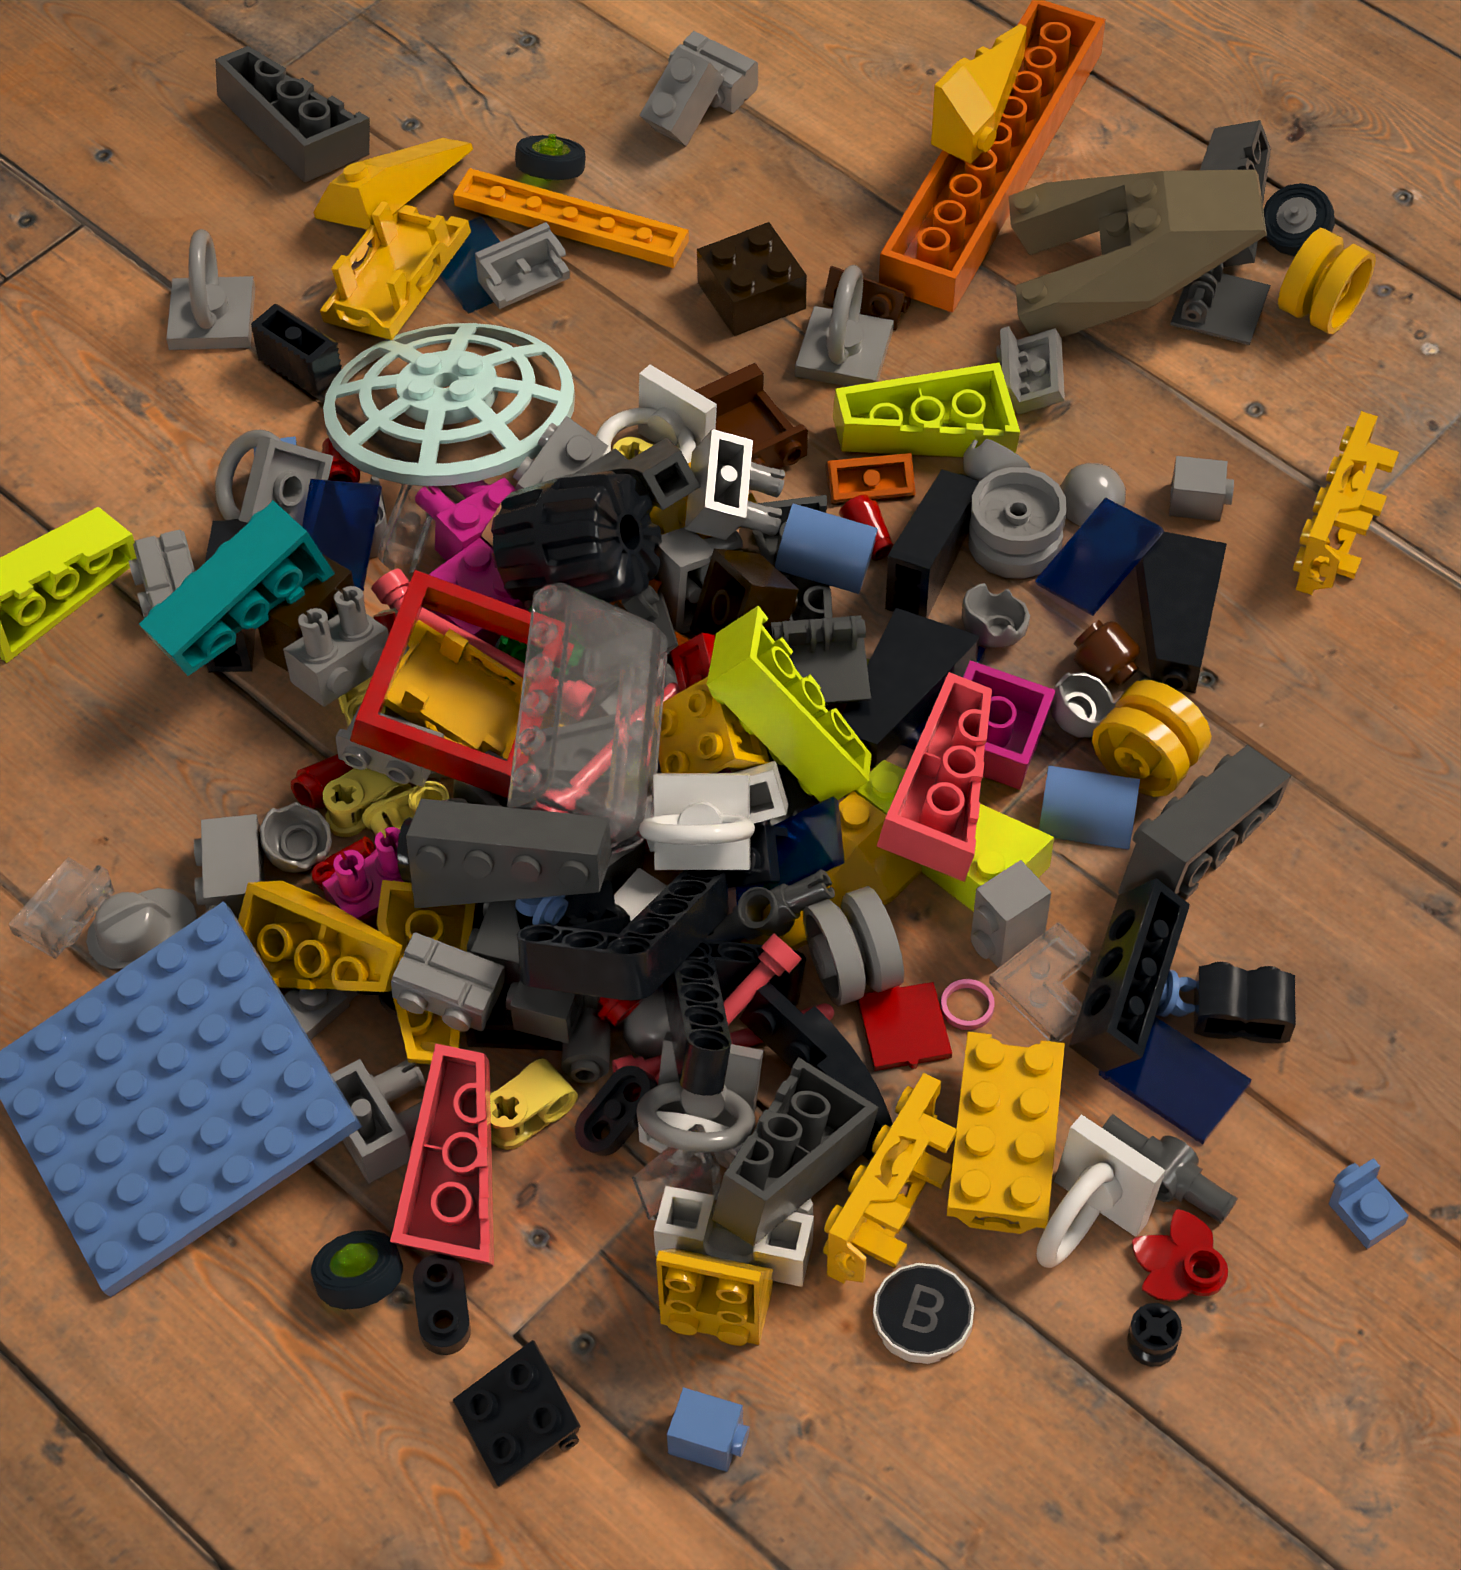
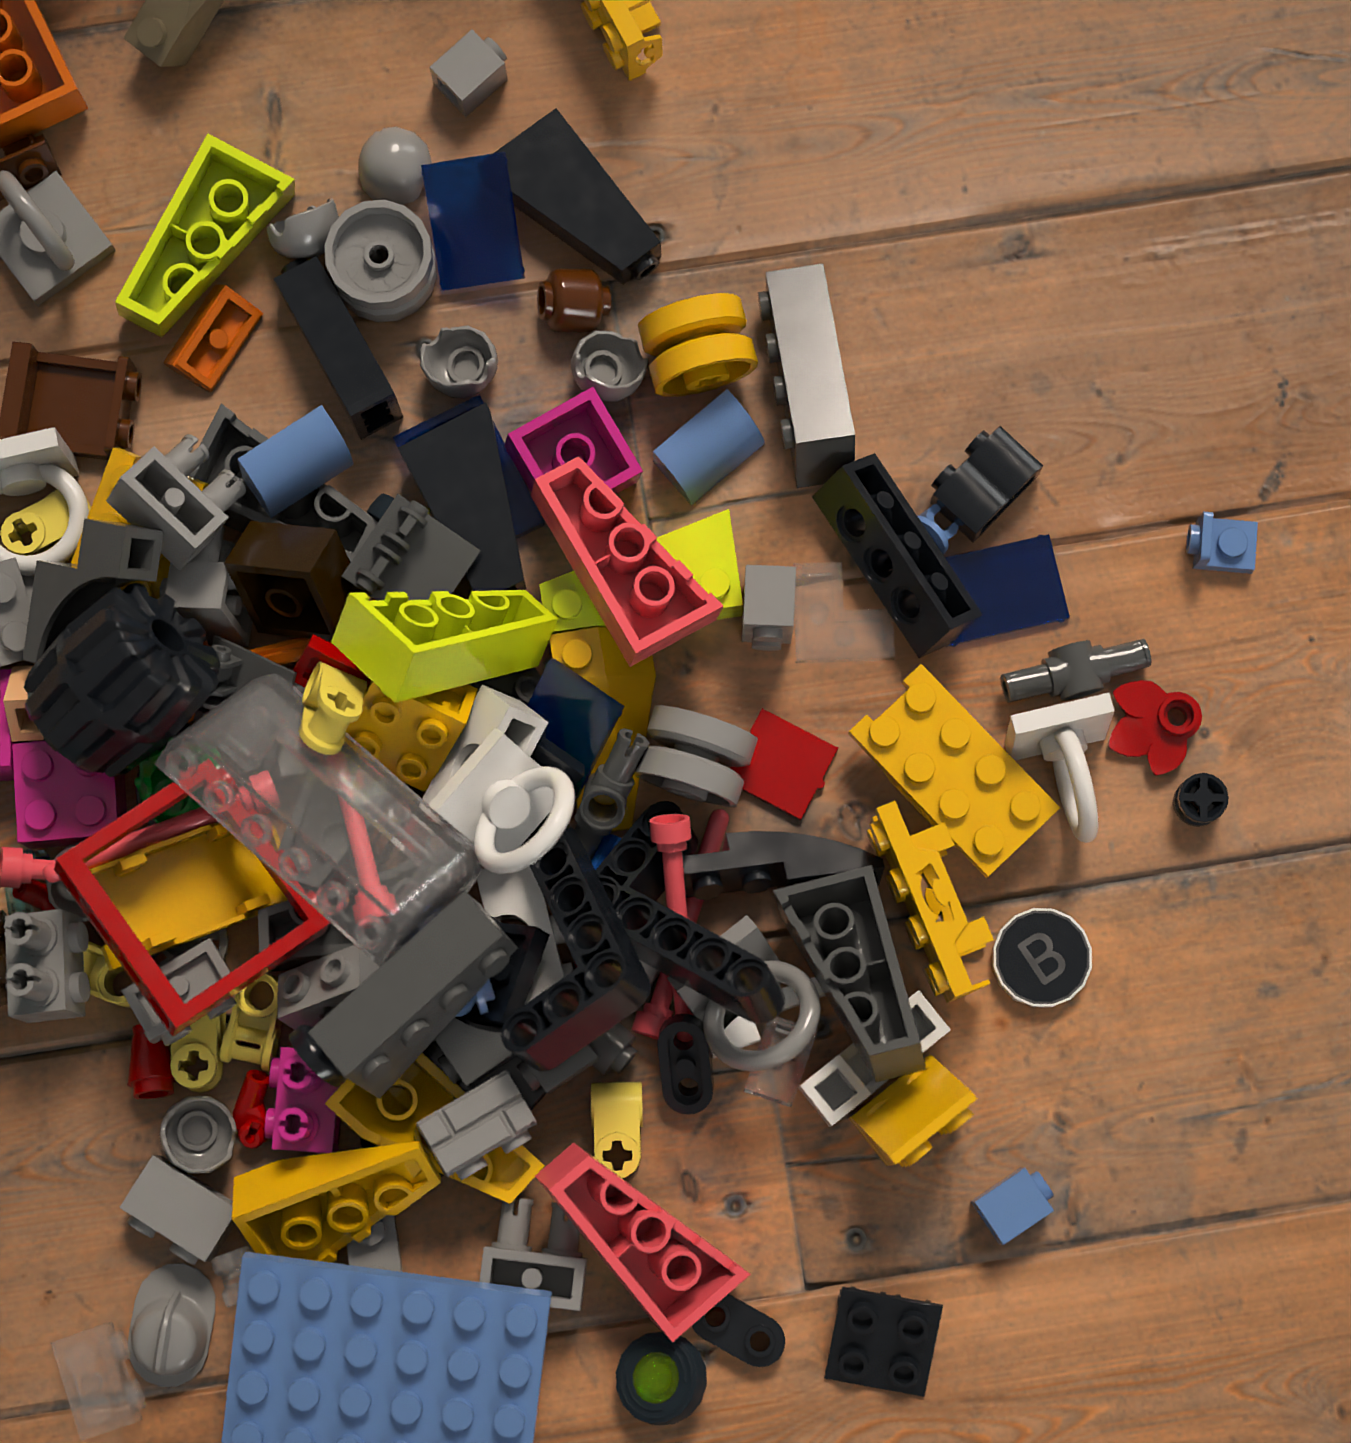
camera: 50 degrees left, 25 degrees up
red cone [839,495,894,561] -> none
bright pink piece [941,979,995,1030] -> none
light grey bracket [996,326,1065,415] -> none
none -> light yellow piece [299,662,367,755]

